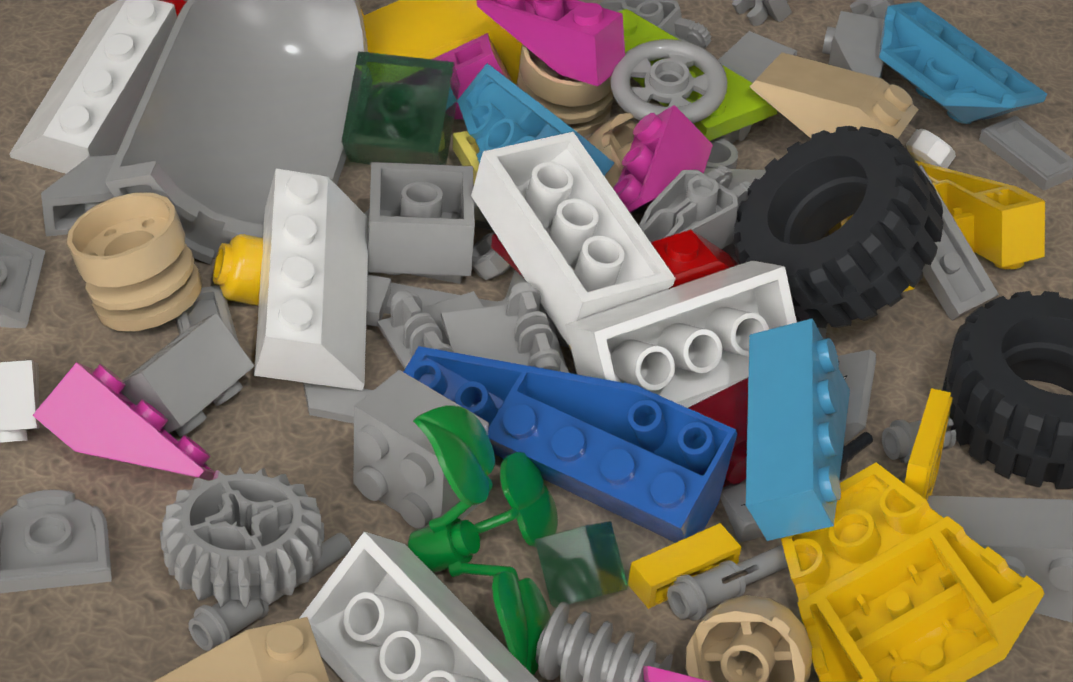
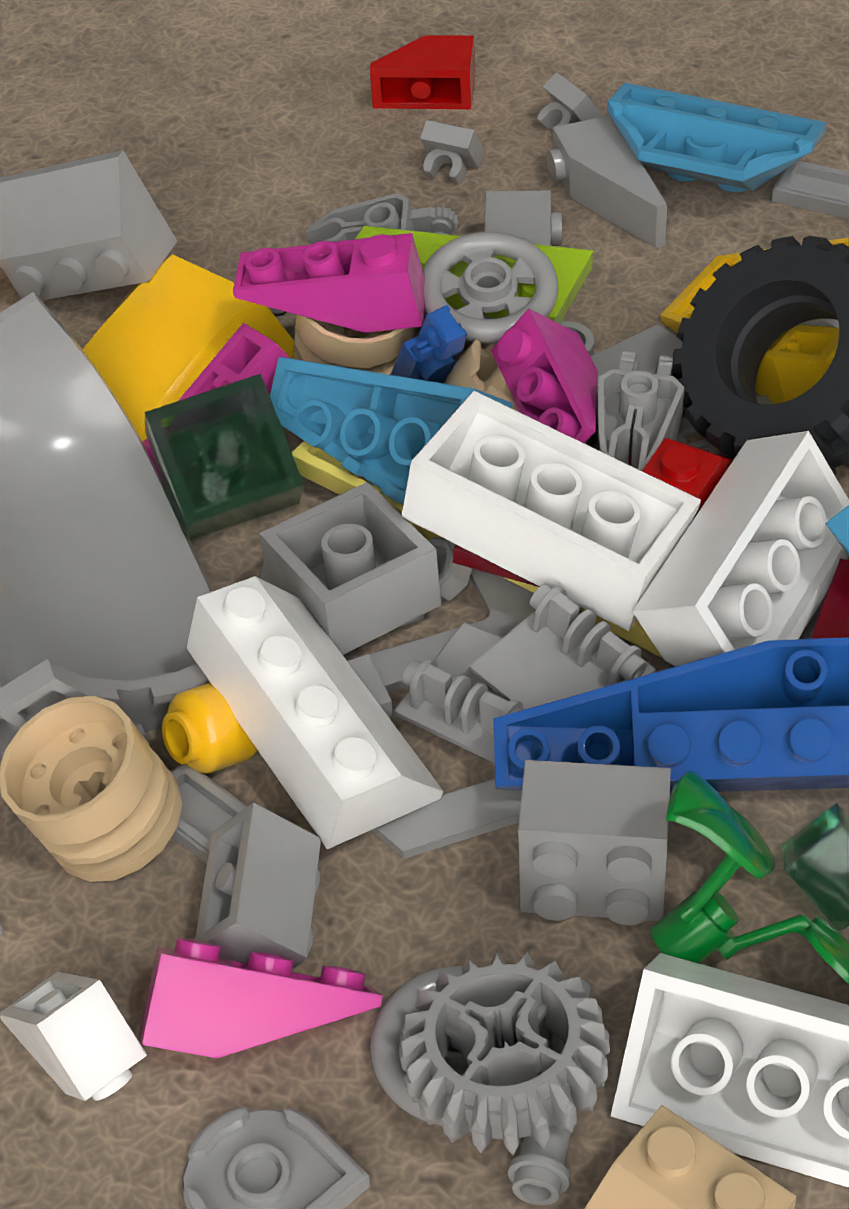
camera: 25 degrees left, 5 degrees up
tan slope [750,52,919,139] -> none
white tile [906,129,956,168] -> none
none -> blue hinge [390,305,467,384]

